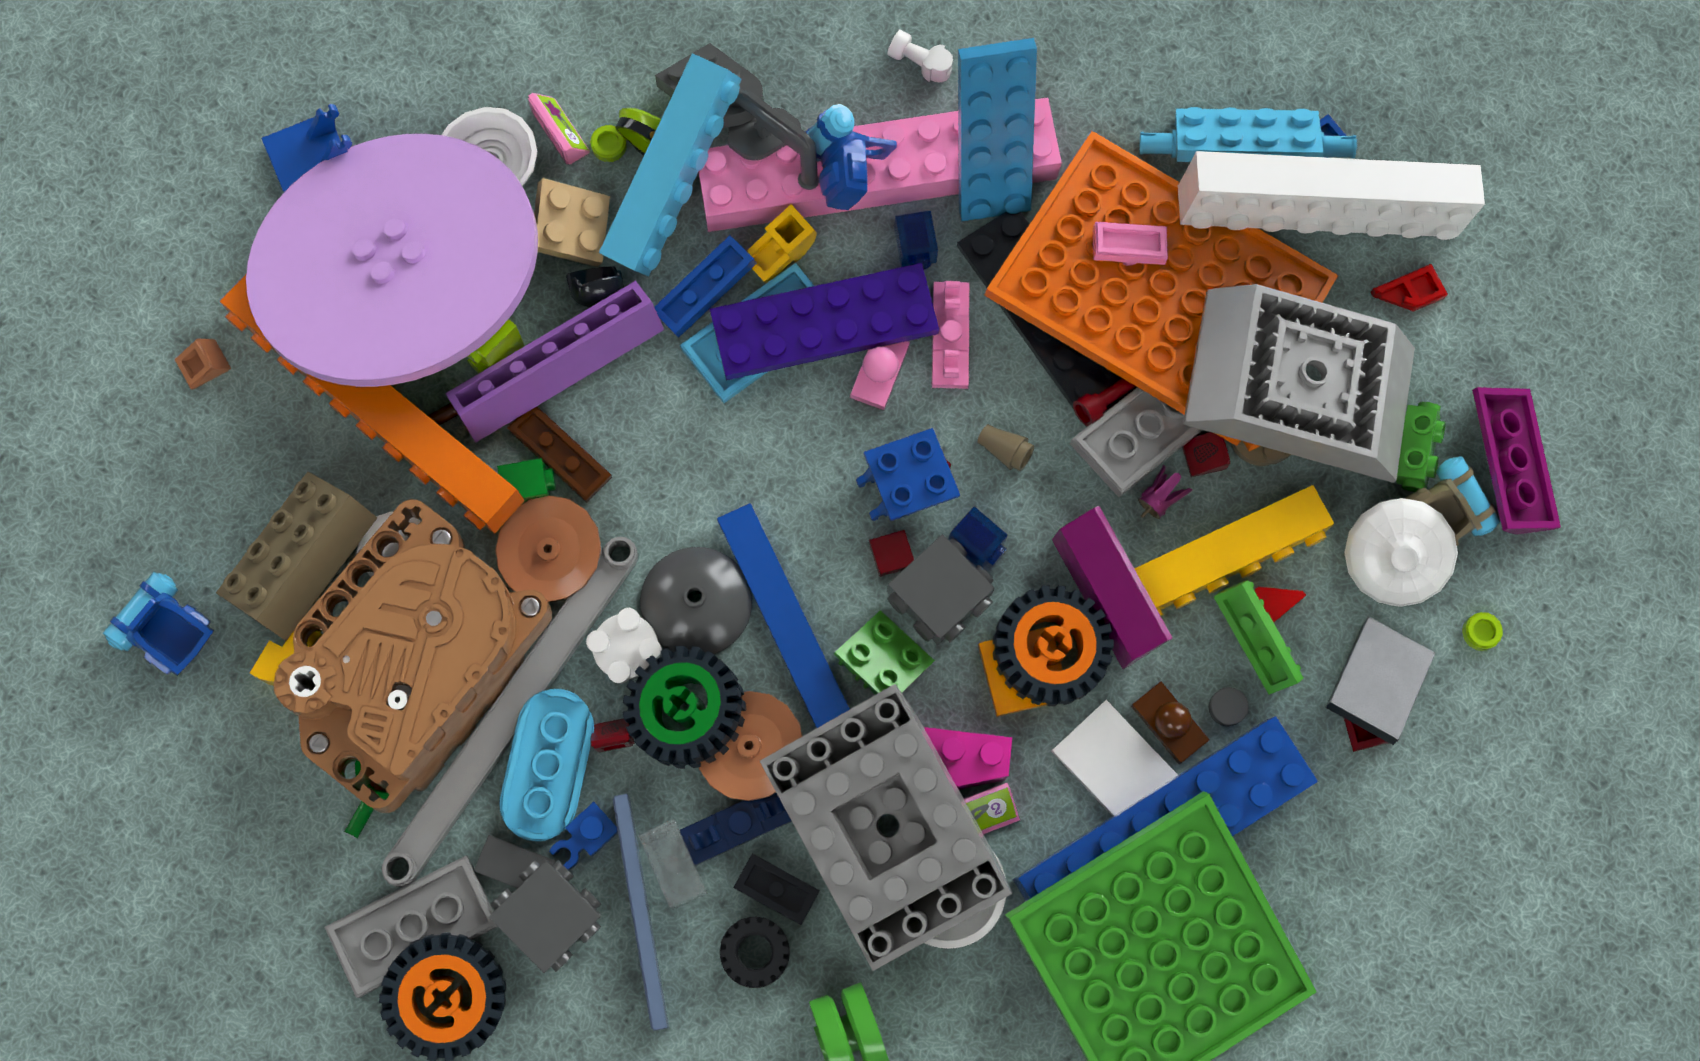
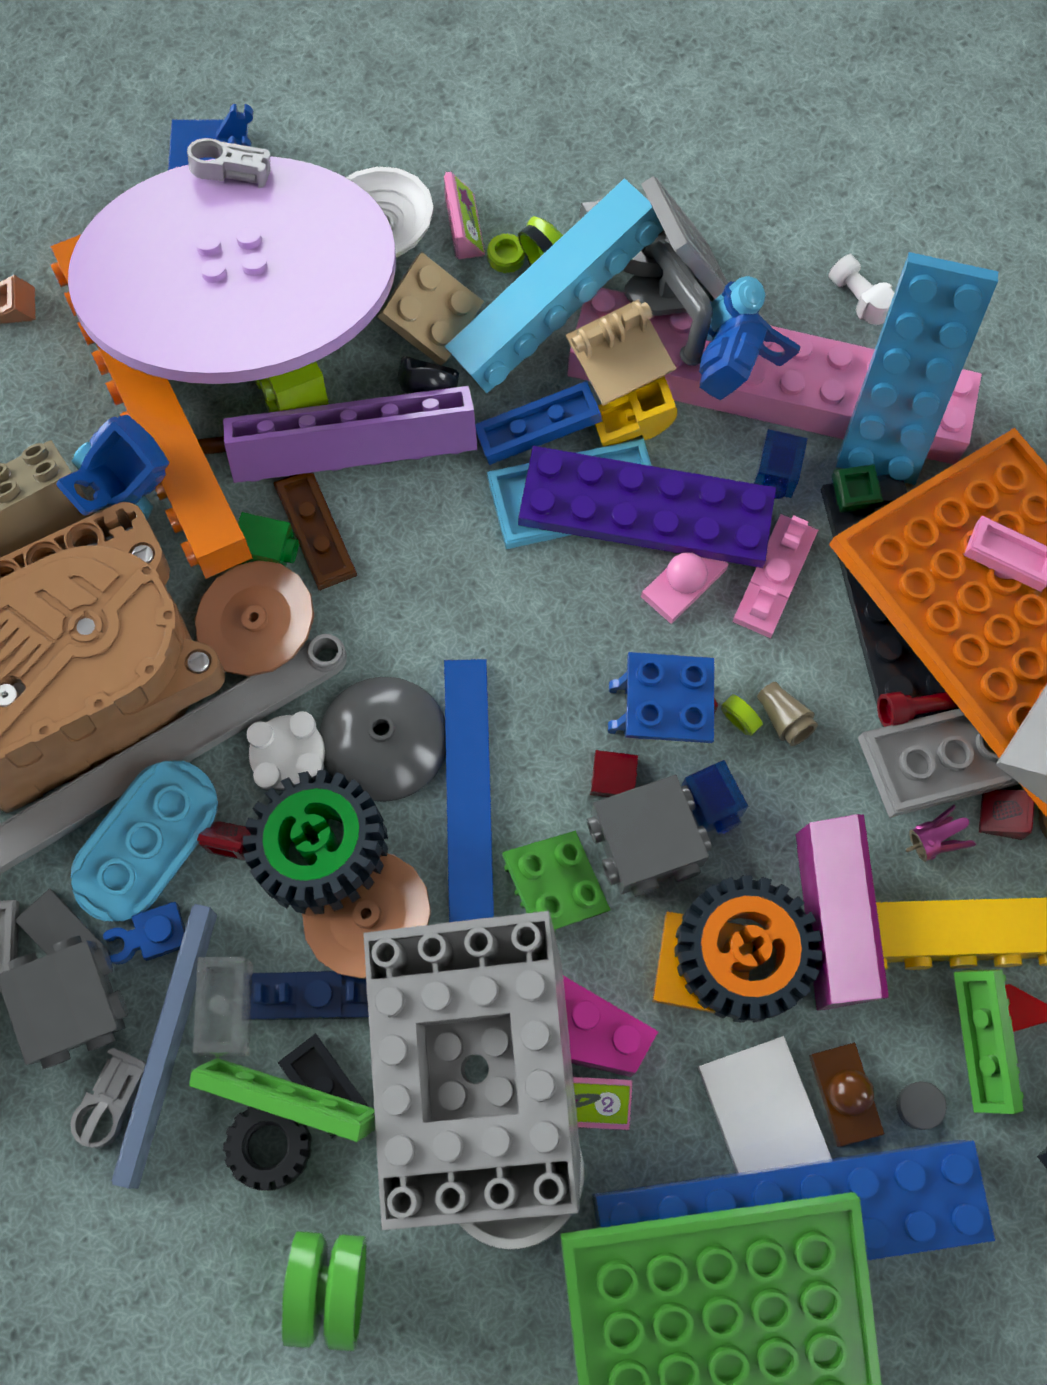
camera: 25 degrees right, 5 degrees down
none -> blue piece [56,415,169,520]
none -> light grey piece [70,1048,146,1148]
none -> light grey piece [187,138,271,188]
none -> bright green tile [189,1058,376,1142]
none -> tan hinge [566,299,676,406]
none -> light grey tile [641,176,728,299]
none -> lime tile [721,694,763,736]
none -> dark green tile [832,464,884,513]

